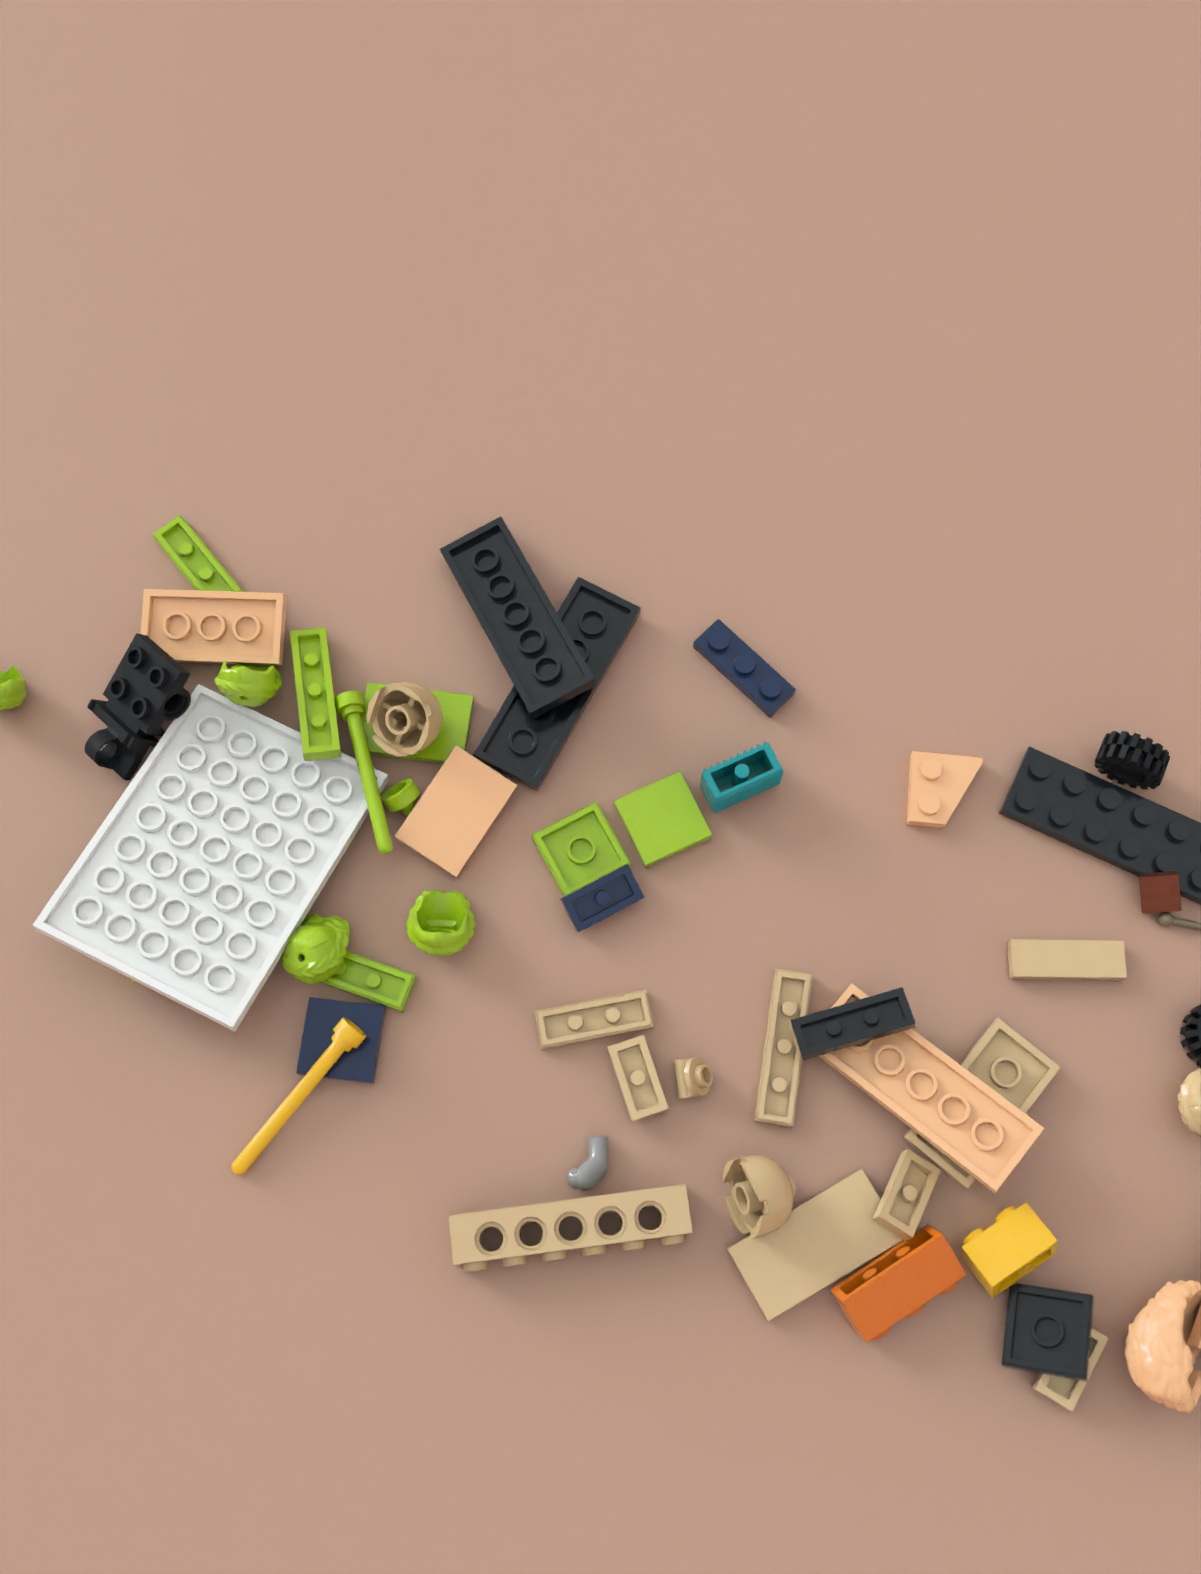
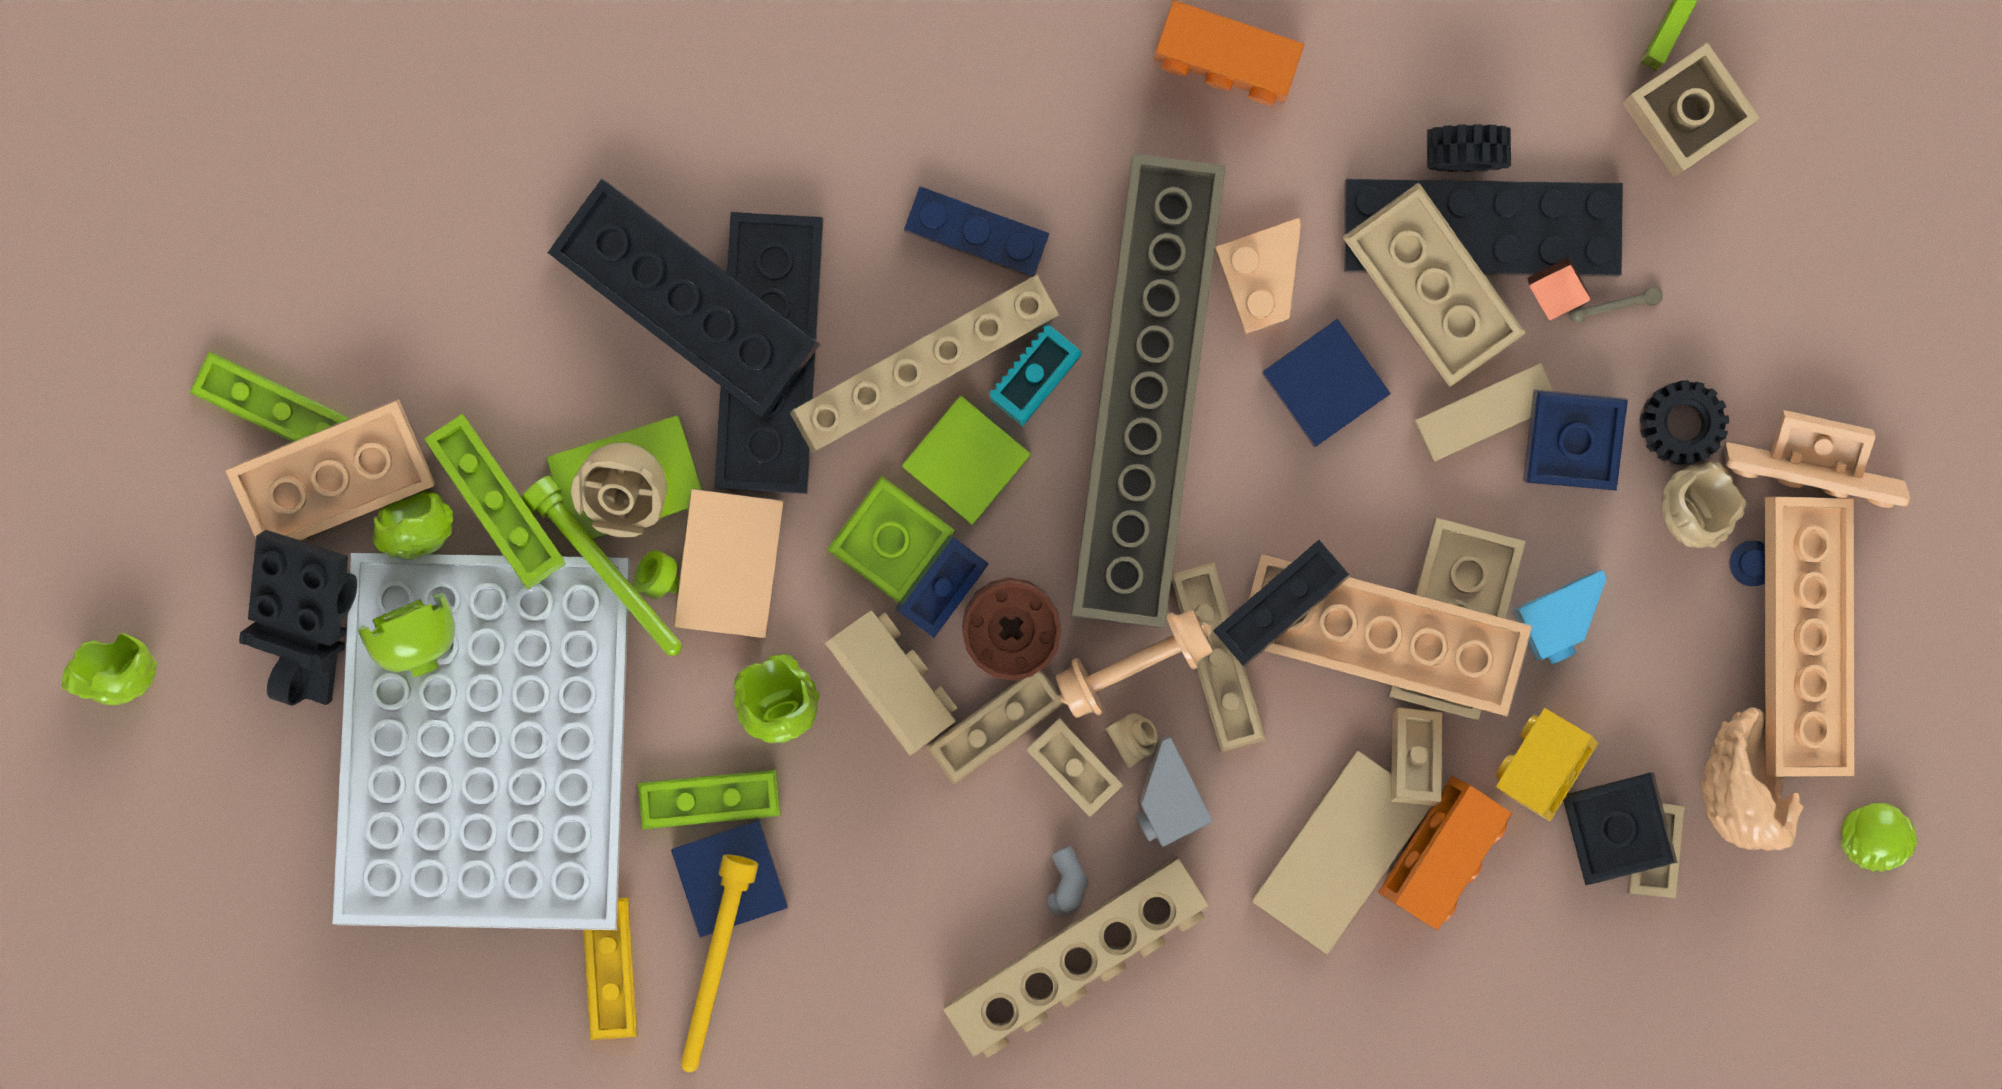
camera: 30 degrees left, 15 degrees up
lime hair [281,913,350,985] -> none
tan cylinder [723,1155,796,1239] -> none
none -> lime cylinder [357,593,455,677]
none -> yellow tile [583,897,638,1040]
none -> tan brick [790,274,1059,454]
none -> tan slope [825,610,957,756]
none -> copper wheel [962,577,1061,681]
none -> light nougat piece [1056,609,1214,718]
none -> dark tan brick [1071,153,1225,628]
none -> light grey slope [1135,735,1213,847]
none -> orange brick [1154,0,1305,106]
none -> dark blue tile [1262,319,1391,448]
none -> tan tile [1343,183,1526,387]
none -> medium azure slope [1513,570,1607,664]
none -> dark blue tile [1523,389,1628,491]

